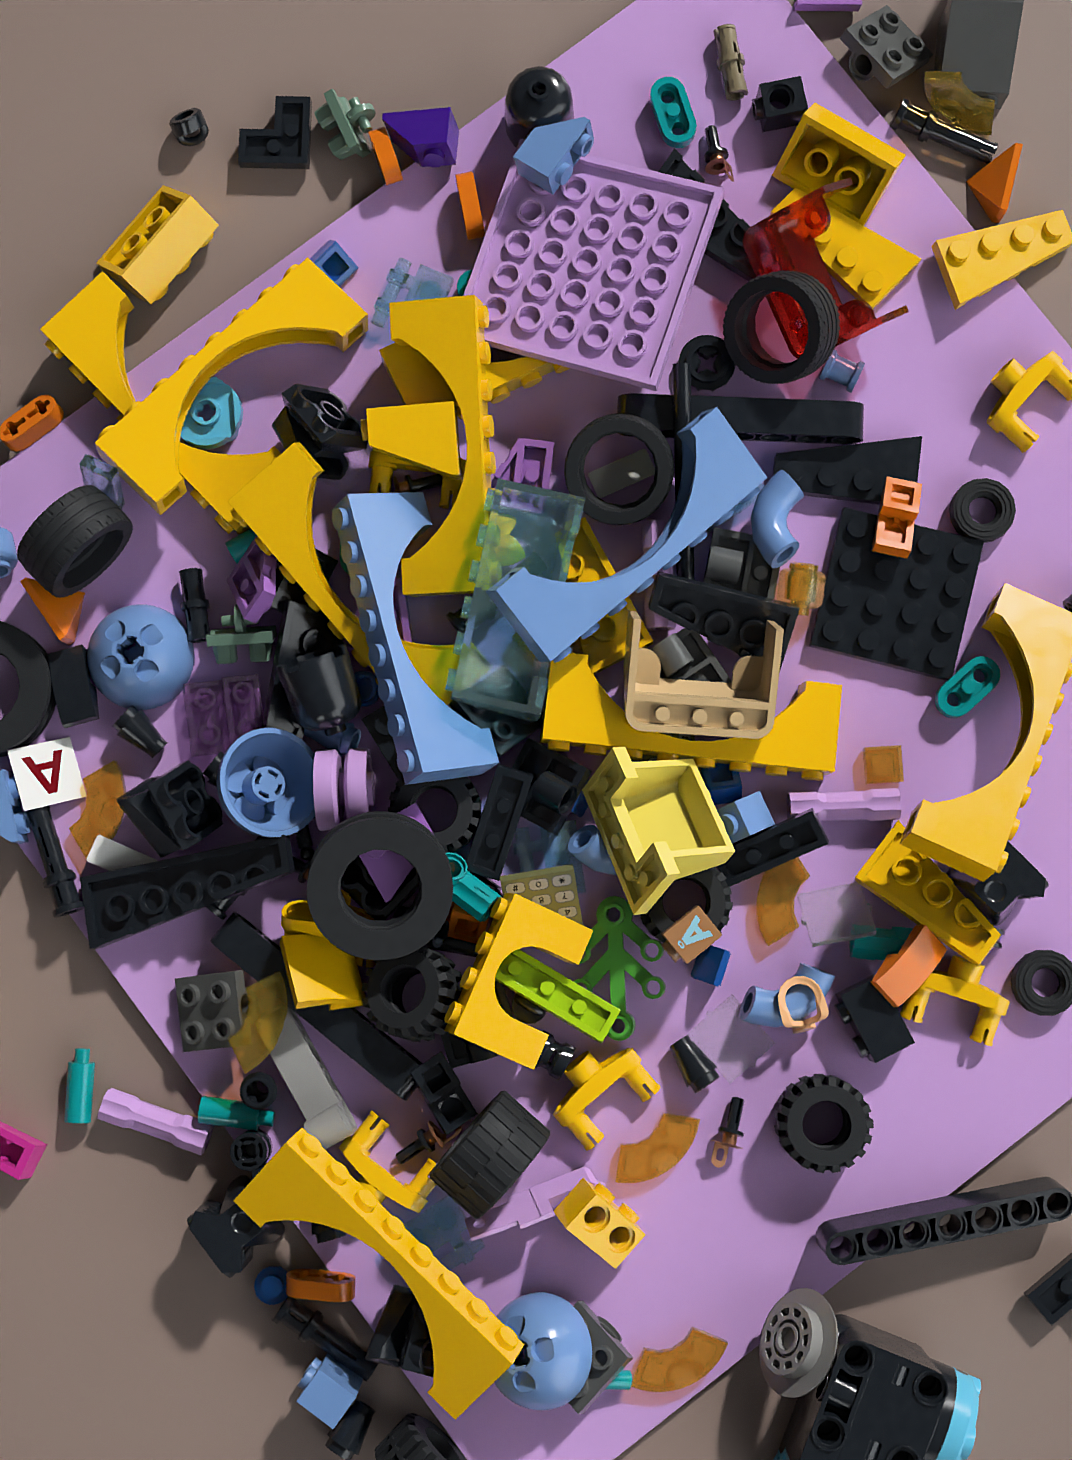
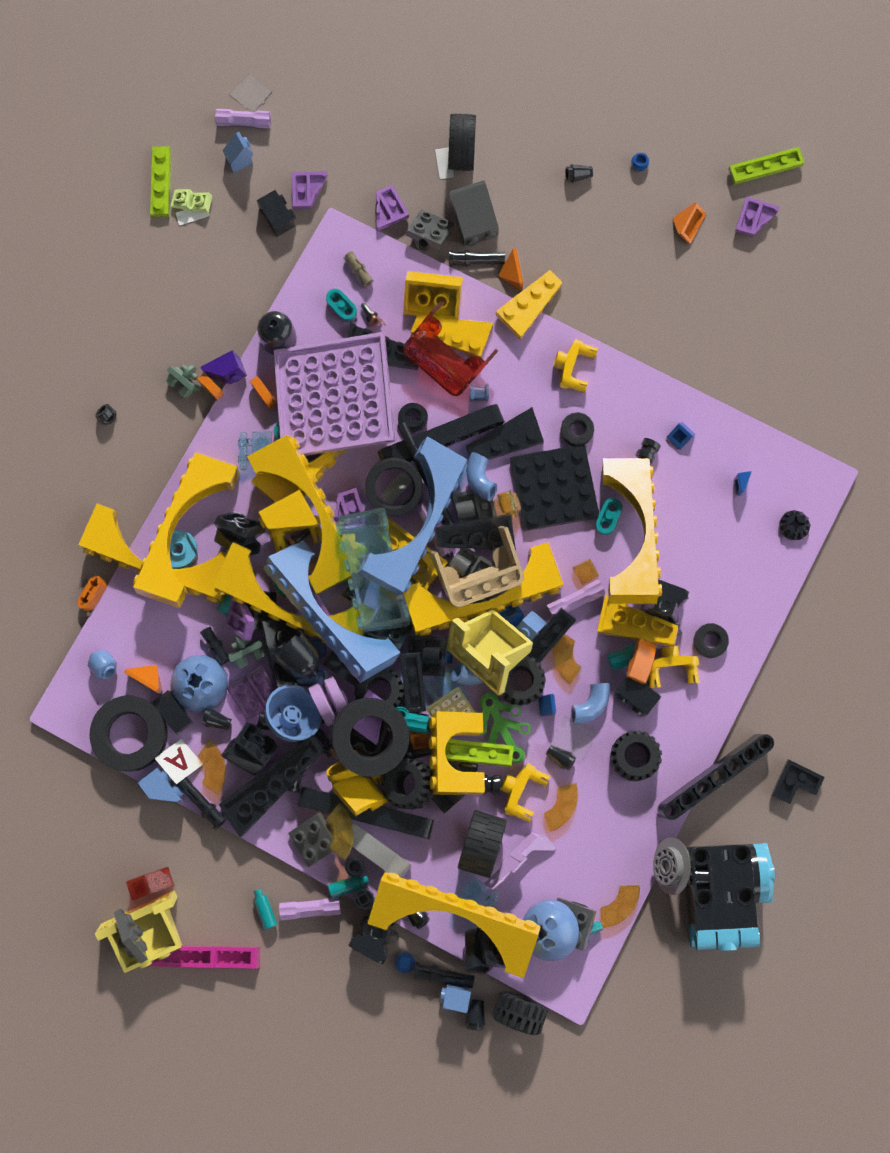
camera: 25 degrees left, 5 degrees down
black tyre [17,485,133,598] -> none
clear light blue tile [79,454,125,509] -> none
white sticker [87,835,157,871] -> none
yellow slope [96,185,219,305] -> none
black plate [238,96,312,169] -> none
orange beam [286,1269,356,1302] -> none
blue slope [310,240,359,287] -> none
yellow connector [339,1110,437,1213] -> none
piece [396,1121,461,1164] -> none
black slope [409,1051,478,1135] -> none
medium blue slope [513,117,594,195] -> none
yellow brick [554,1178,646,1269] -> none
medium nougat brick [661,905,722,964] -> none
piece [711,1097,744,1168] -> none
black tyre [723,270,840,384] -> none
black brick [752,76,808,132] -> none
light nougat piece [778,976,829,1034] -> none
clear piece [797,882,876,947] -> none
orange slope [872,476,922,559] -> none
clear yellow tile [924,71,995,135] -> none

